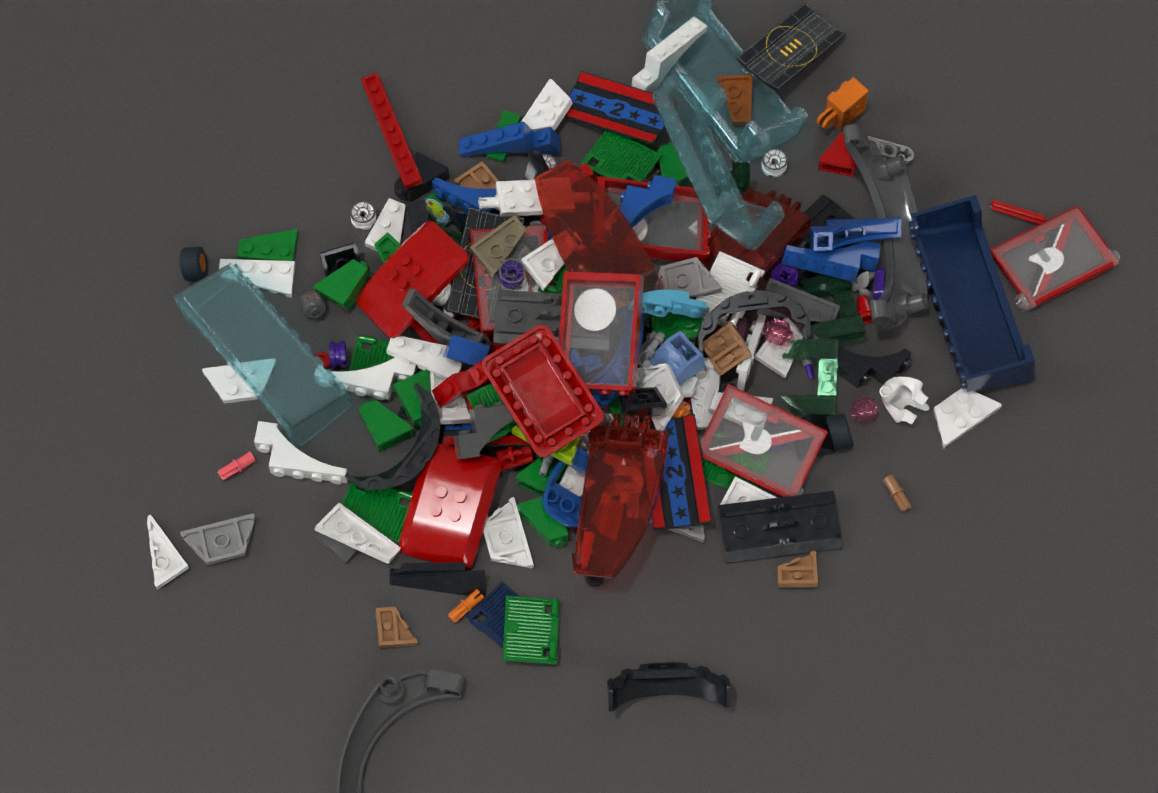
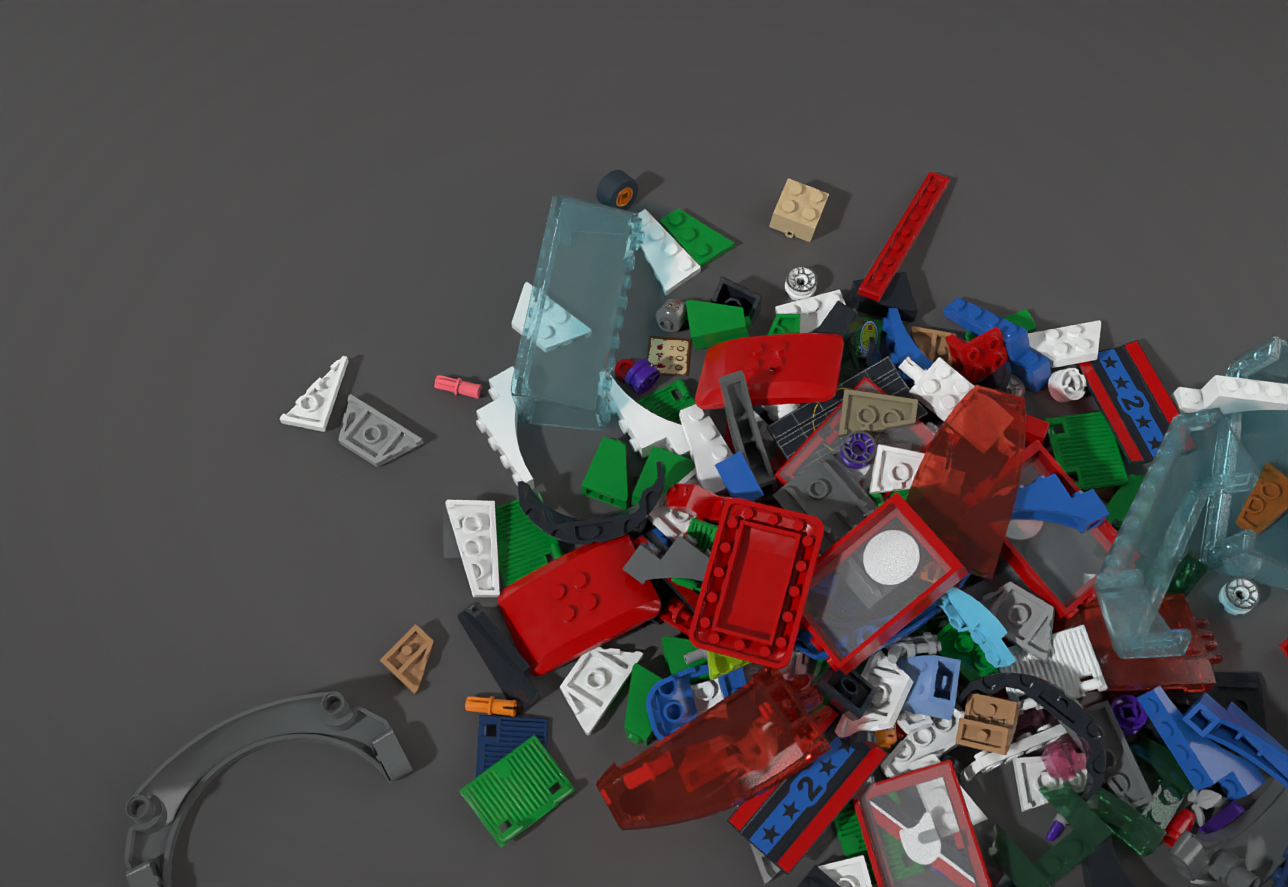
camera: 50 degrees right, 0 degrees up
none -> tan sticker [647,336,691,376]
none -> tan brick [769,178,829,242]
none -> black tile [850,731,877,750]
none -> red bracket [945,327,1010,384]
none -> white wheel [1048,368,1086,402]

